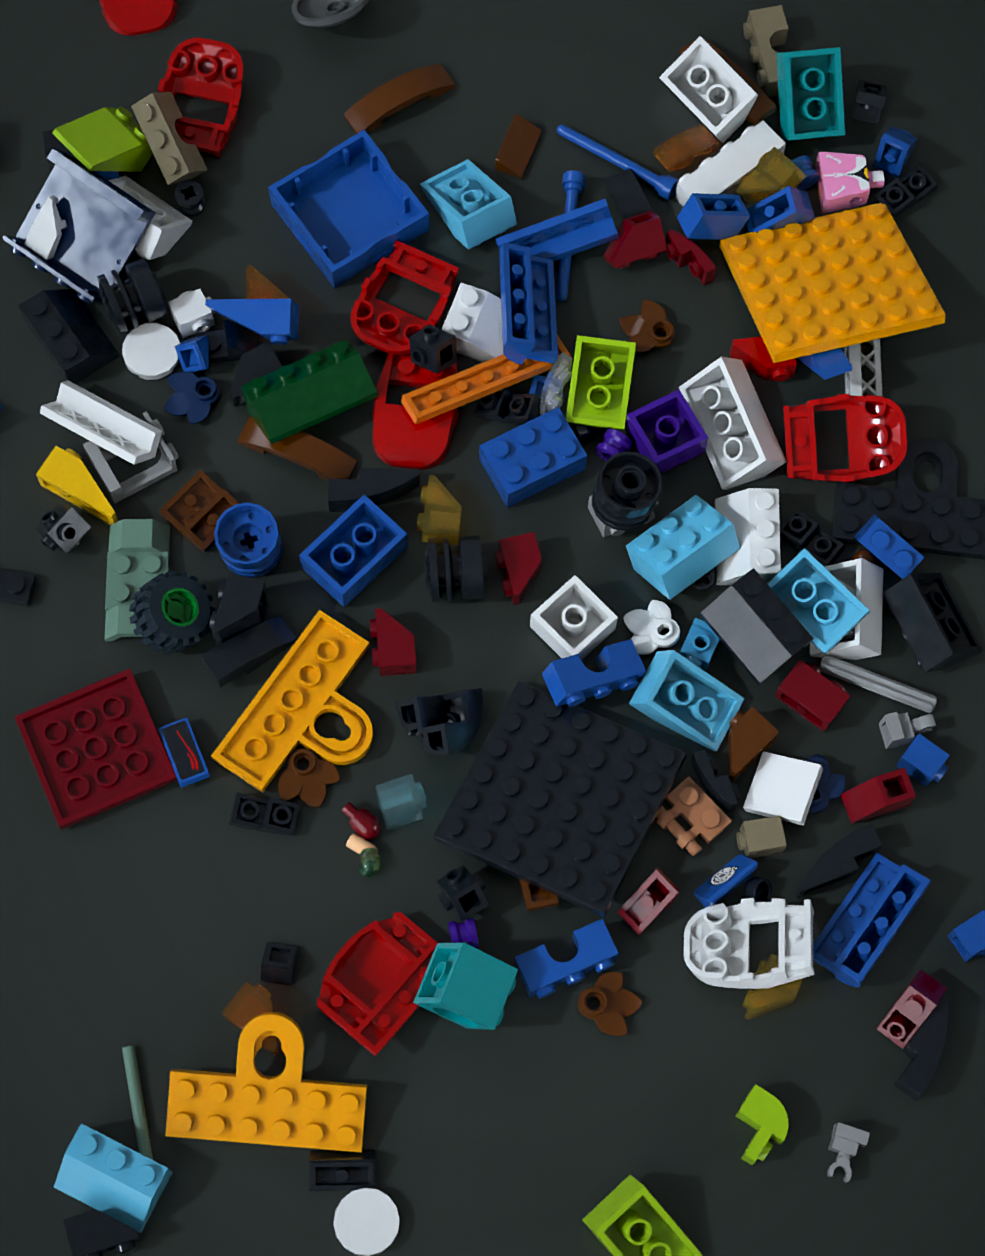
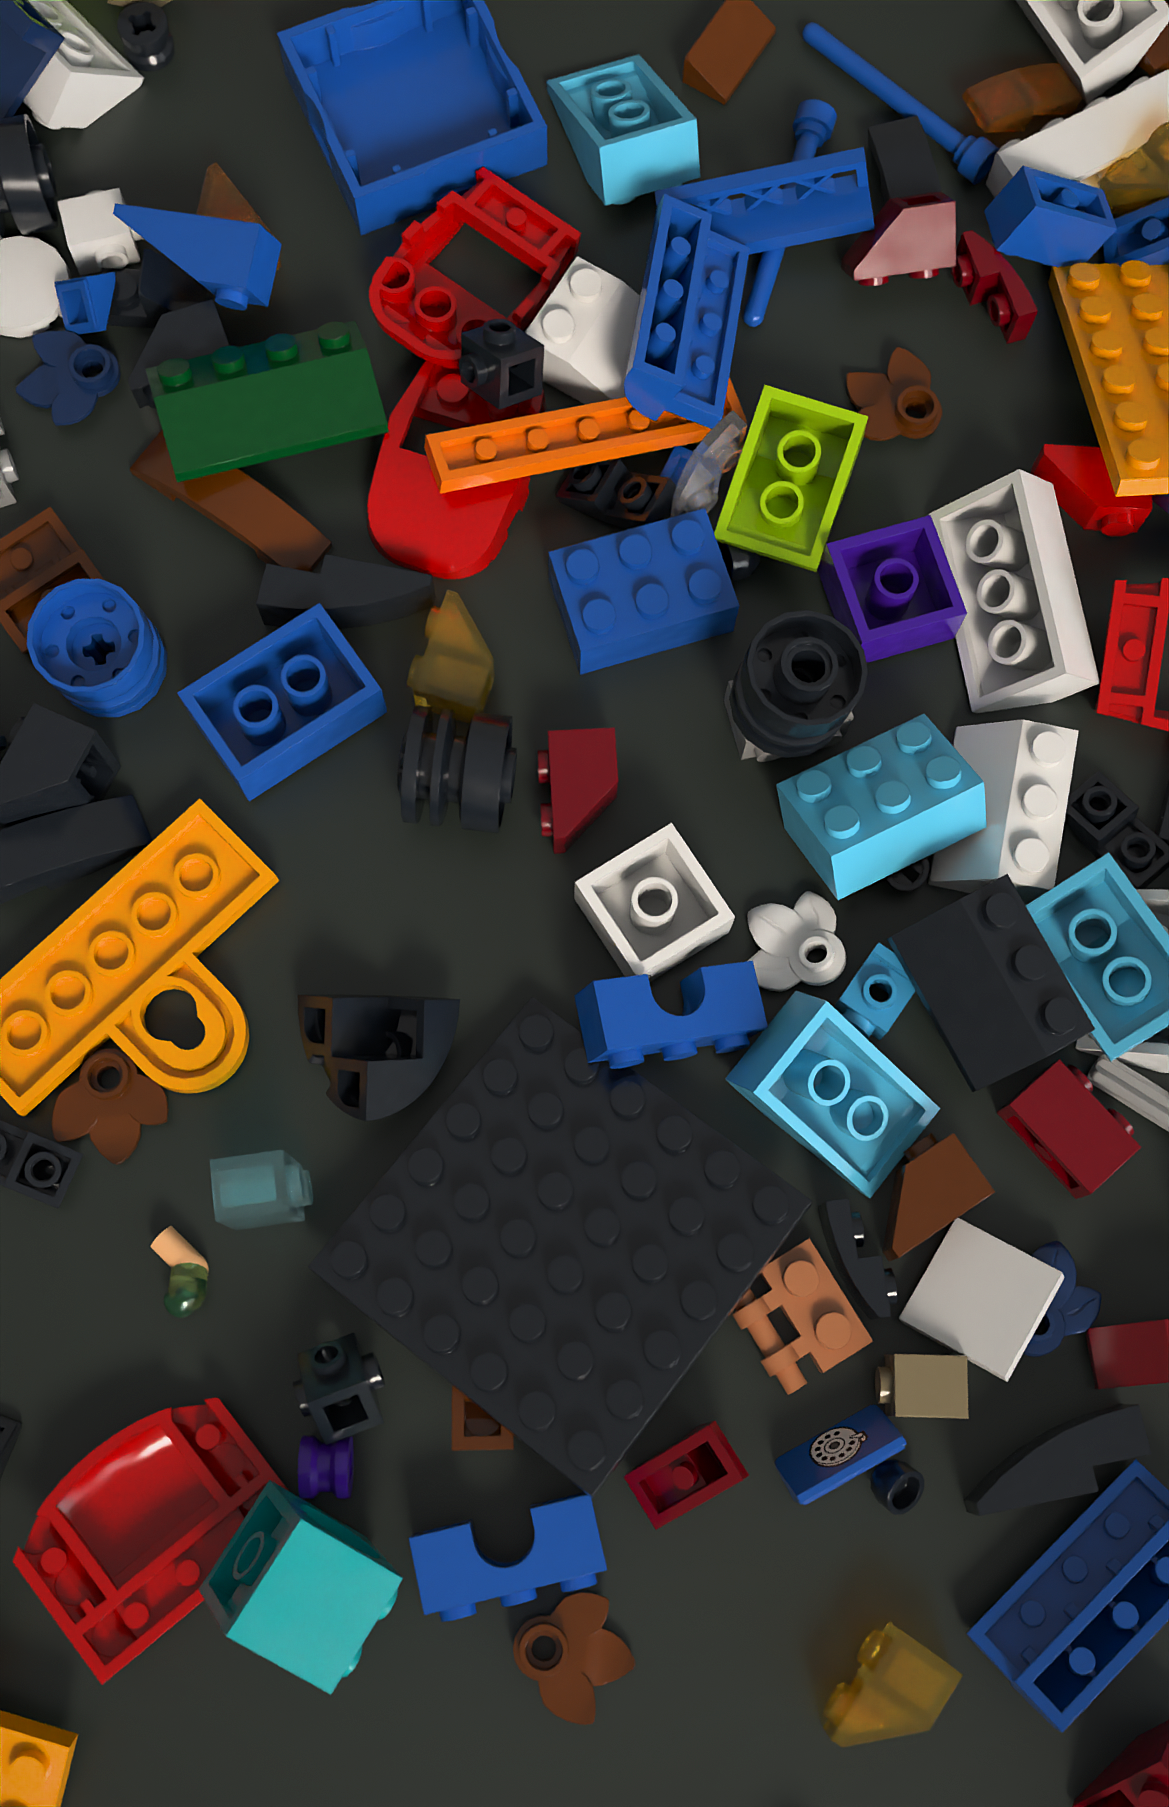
camera: 10 degrees right, 5 degrees up
dark red cylinder [341,802,381,839] -> none
dark red slope [370,608,417,676] -> none
dark purple wheel [595,429,632,462] -> none
white slope [683,898,814,989] -> none

